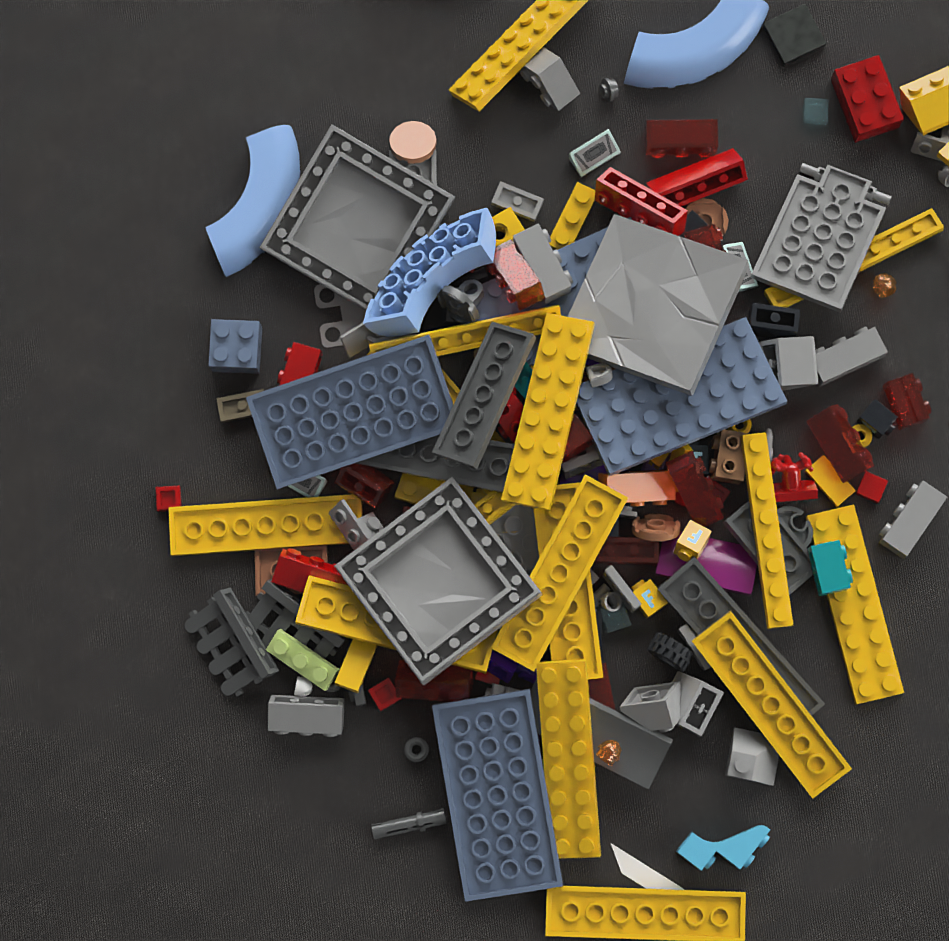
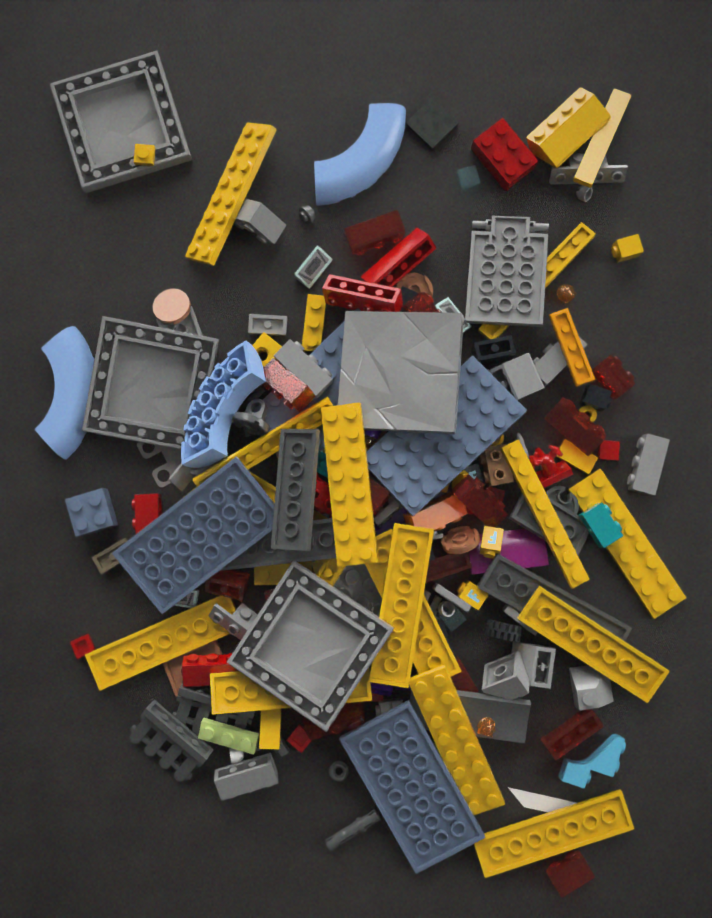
camera: 25 degrees left, 5 degrees up
light grey tile [585,363,613,388] -> none
none -> clear red brick [540,709,604,760]
none -> light orange tile [549,308,595,387]

